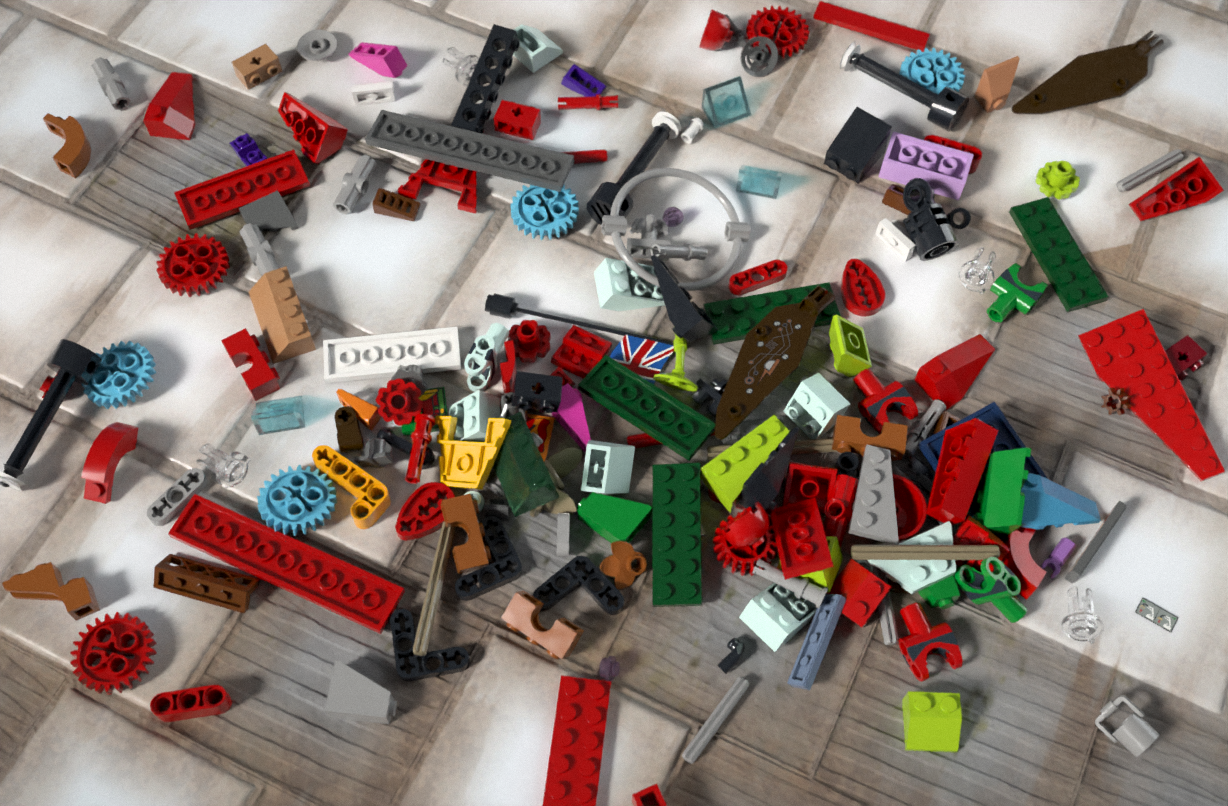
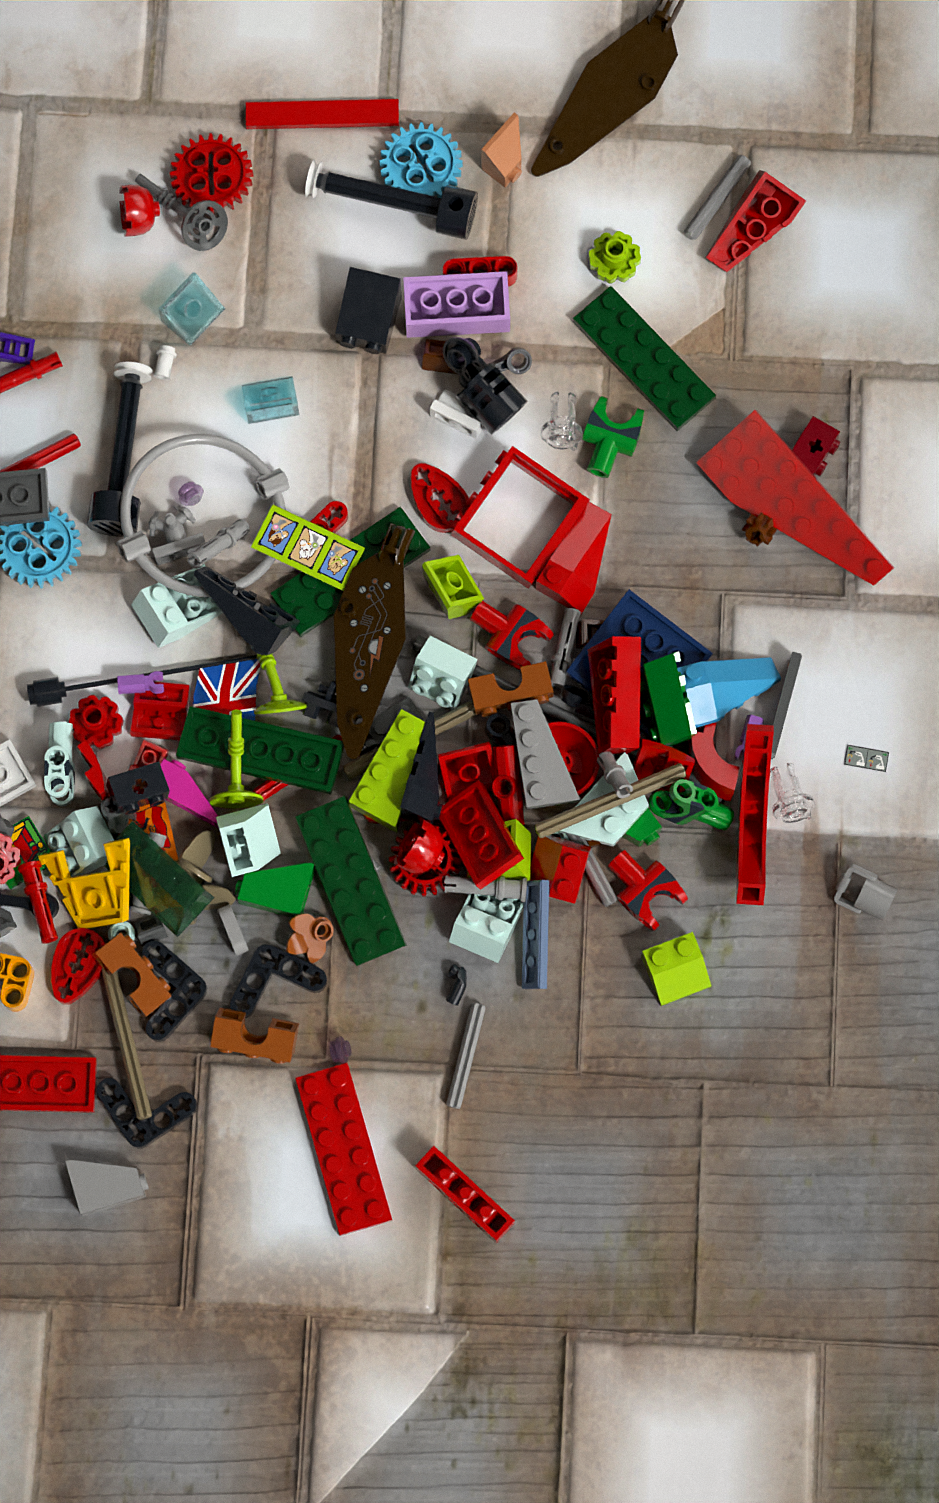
camera: 20 degrees left, 15 degrees up
none -> medium lavender bar [117,671,164,695]
none -> lime dish [209,710,263,808]
none -> sticker [251,505,365,591]
none -> red window [451,446,590,589]
none -> light grey pin [597,751,633,798]
none -> red arch [736,724,774,905]

